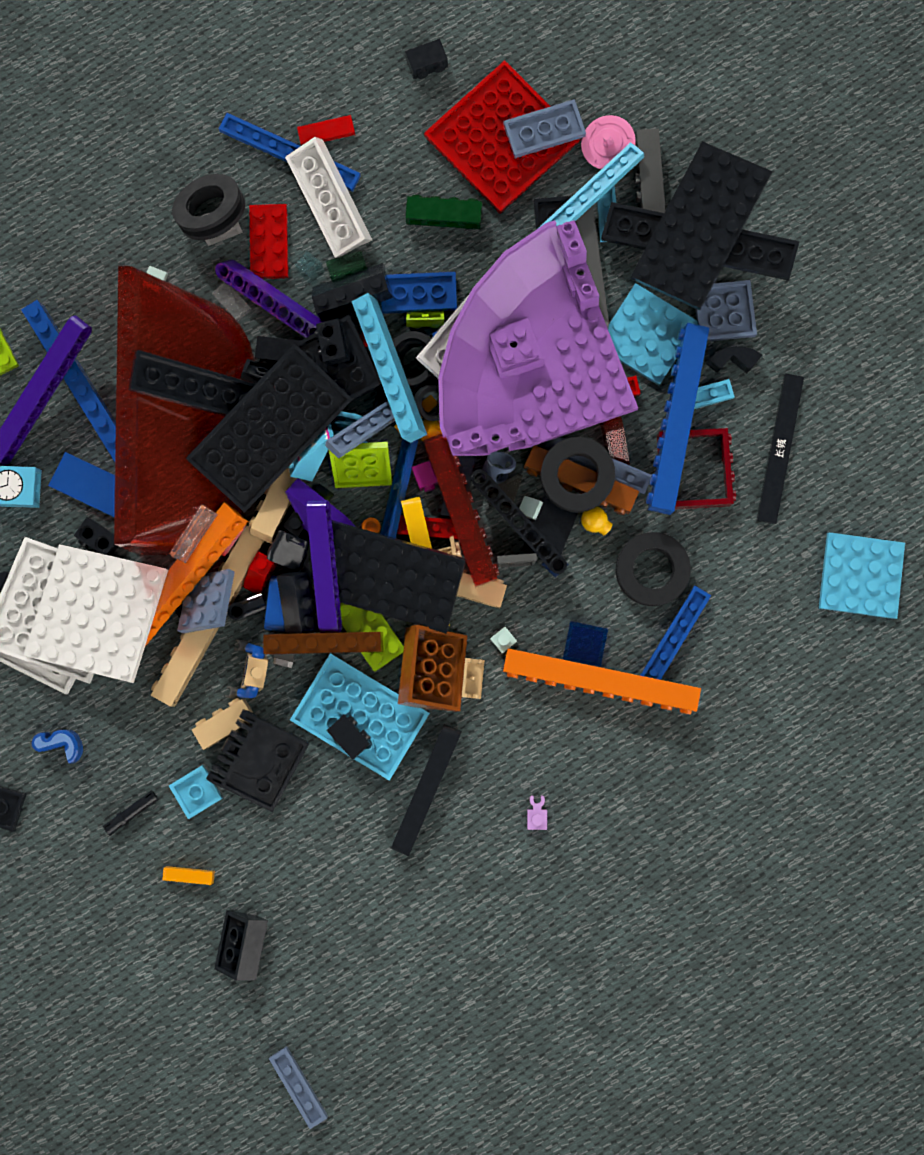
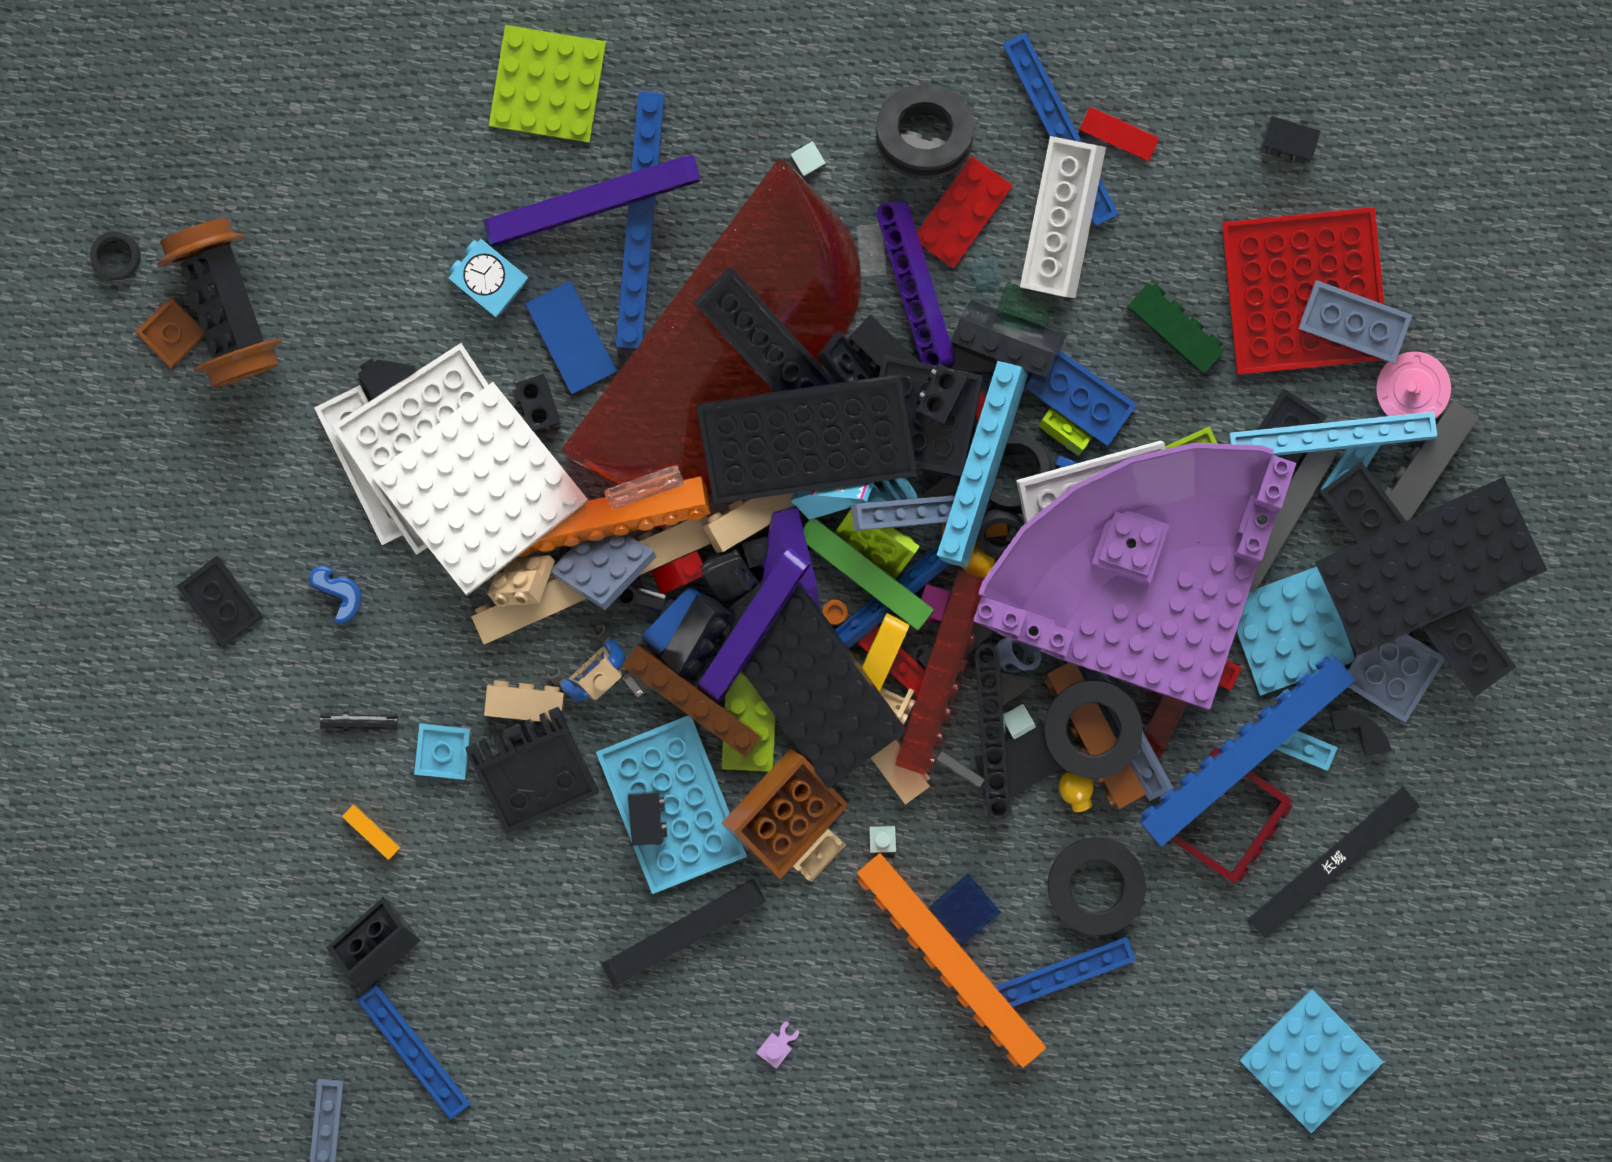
camera: 35 degrees right, 5 degrees up
none -> blue tile [357,984,471,1120]
none -> tan plate [488,555,555,606]
none -> bright green tile [803,518,935,630]

